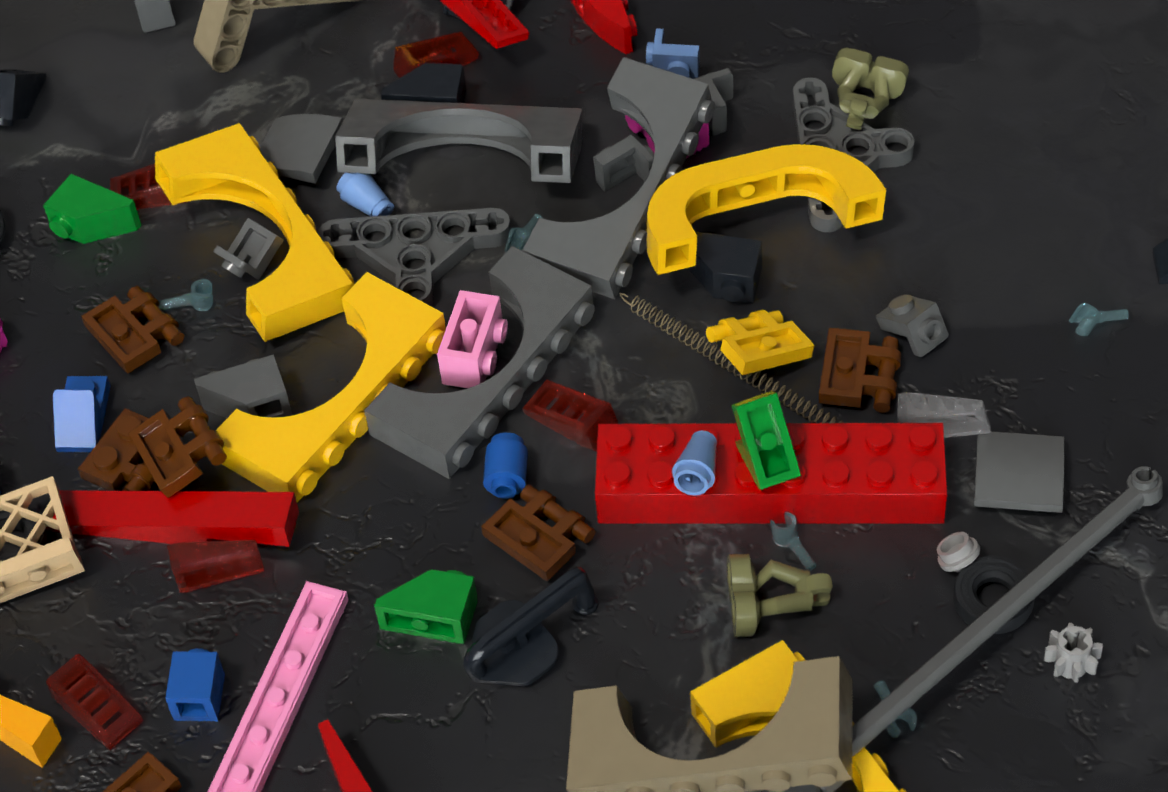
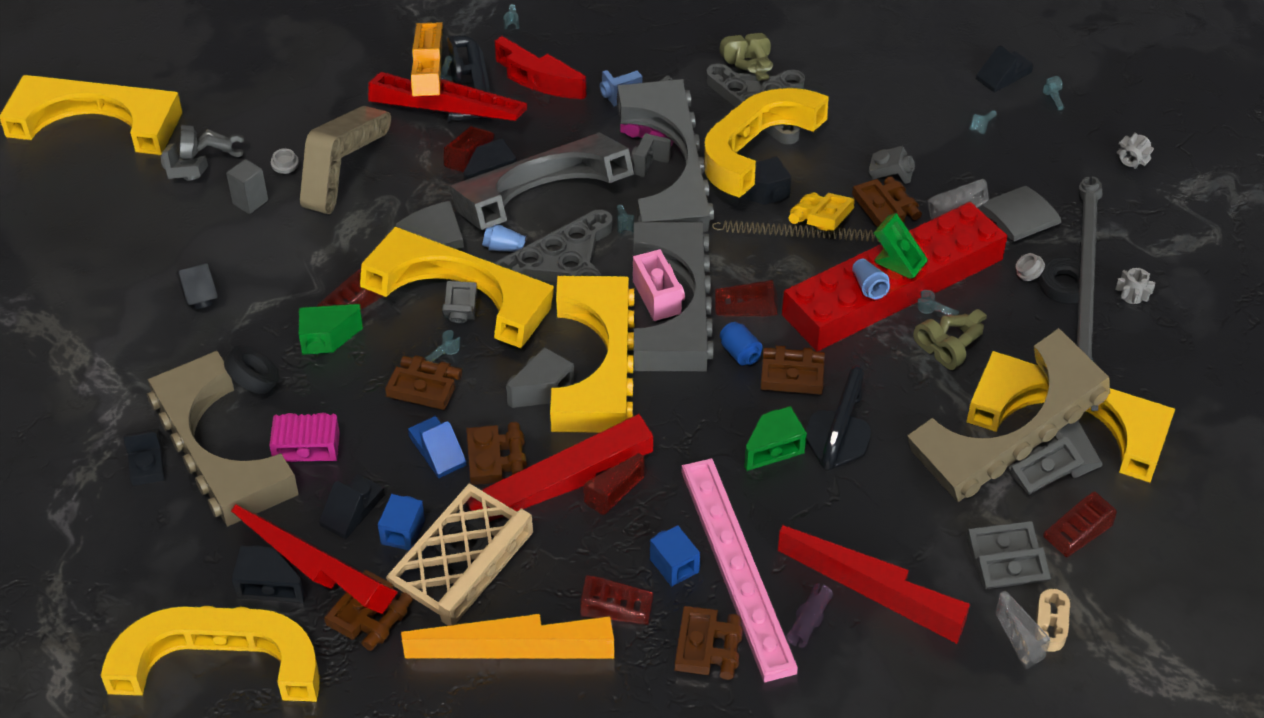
camera: 40 degrees left, 5 degrees down
reddish brown plate [128,396,227,498] -> none

